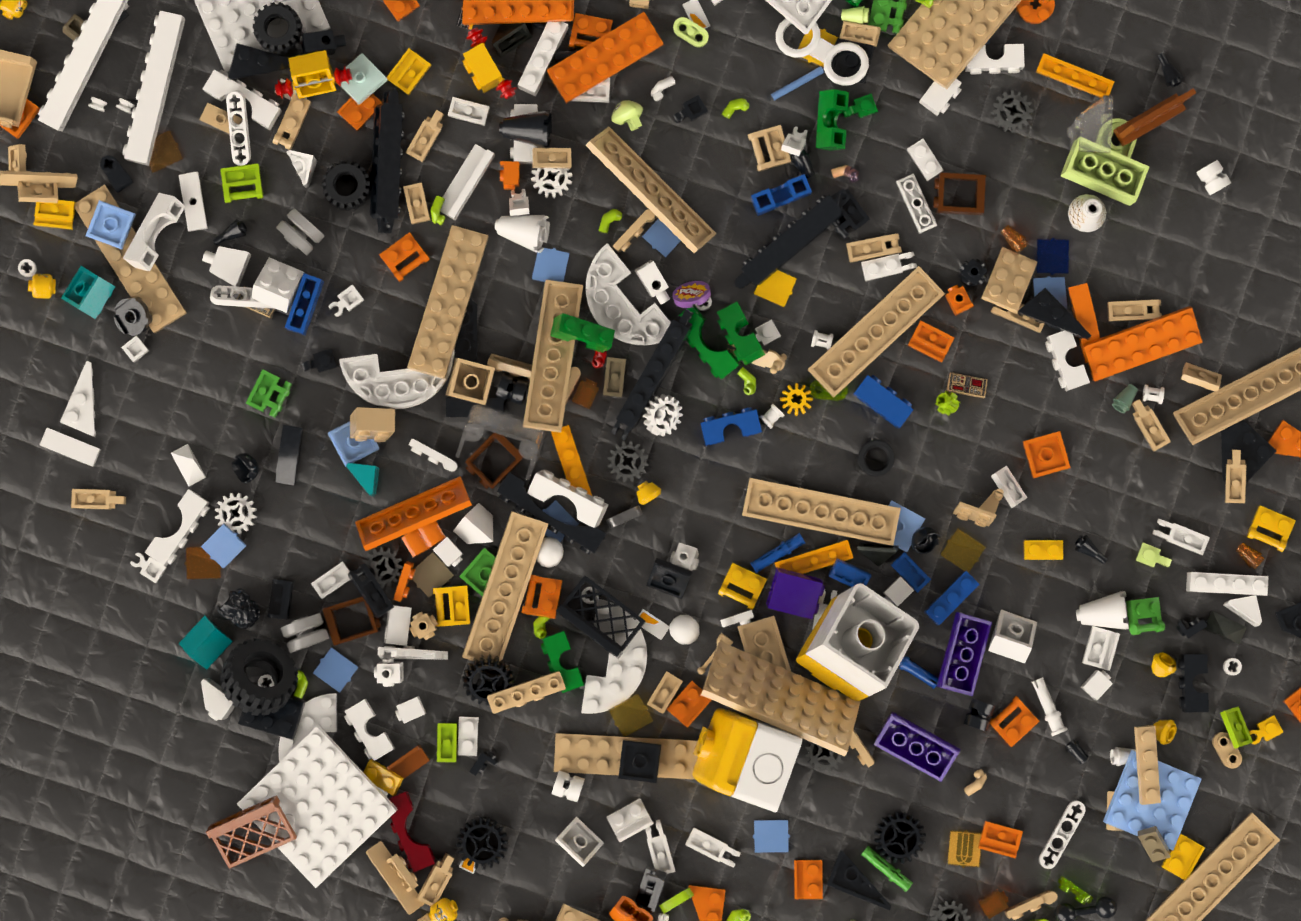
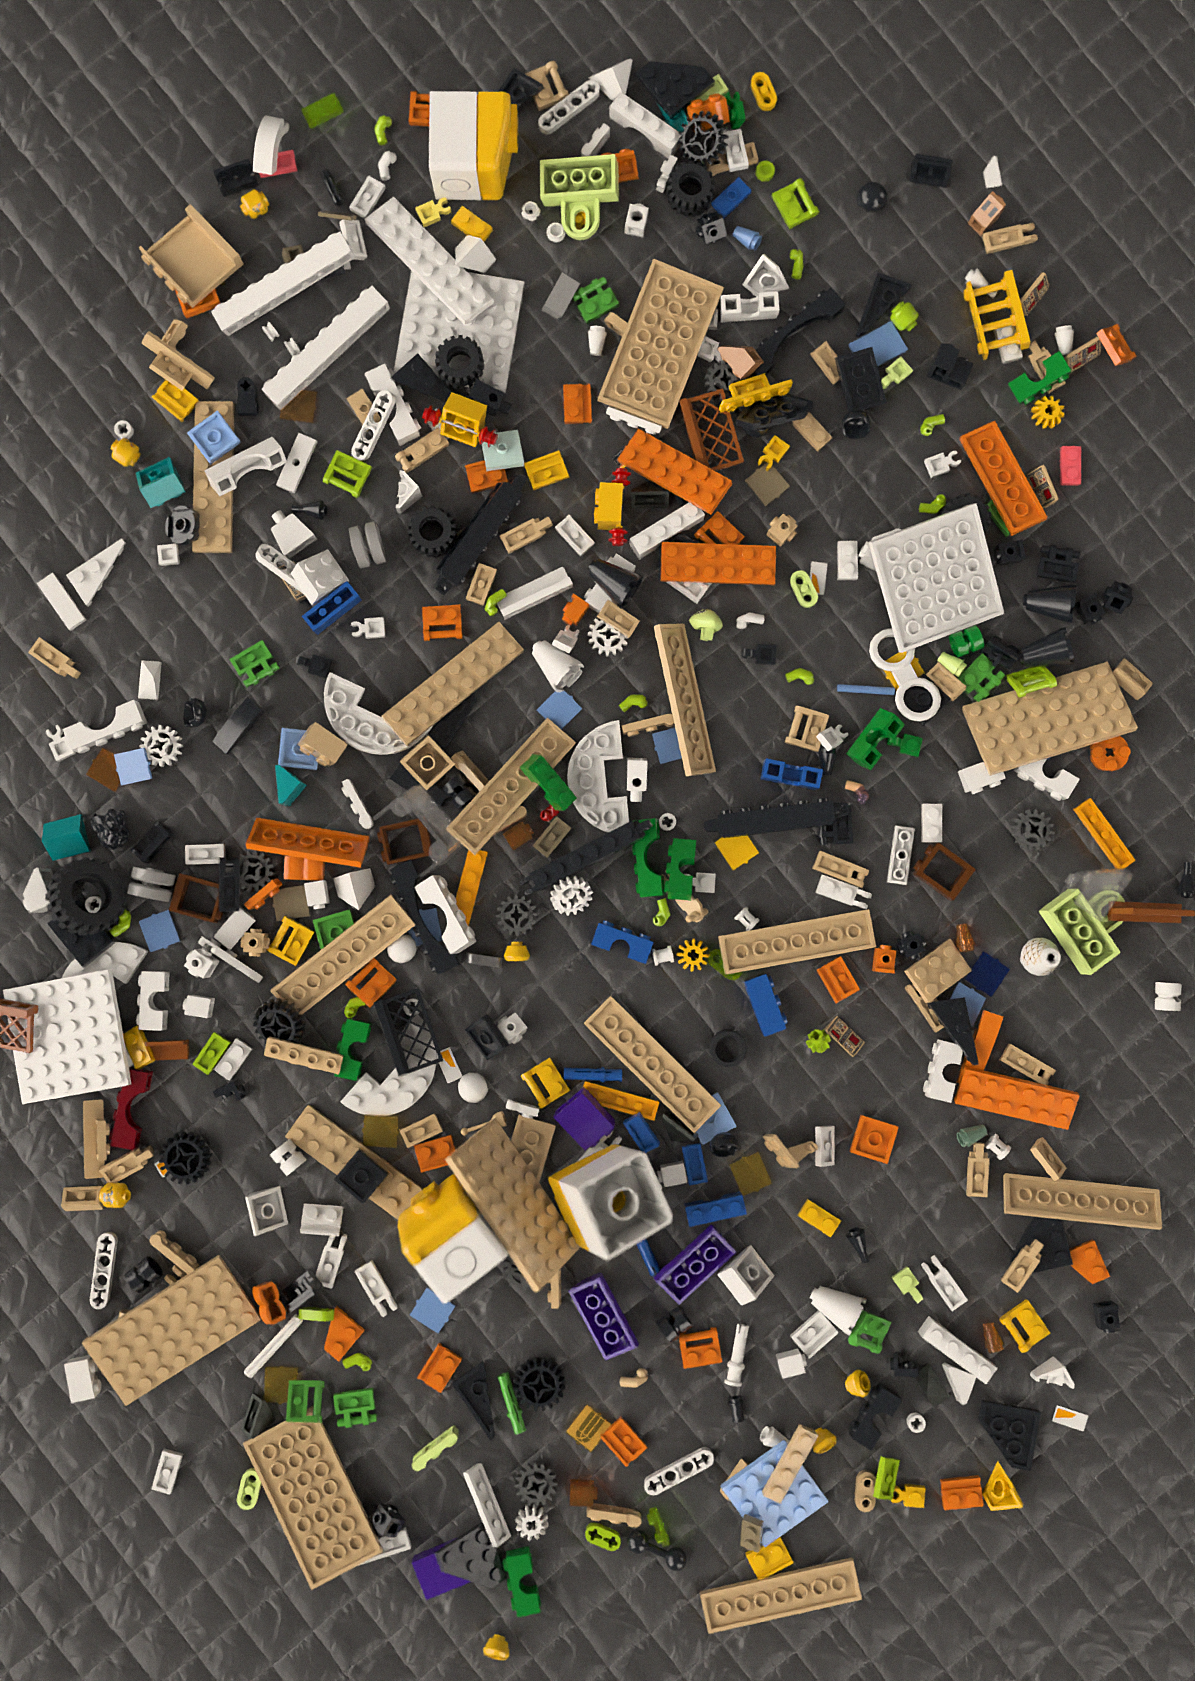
camera: 25 degrees right, 0 degrees up
tile [672,281,711,308] -> none

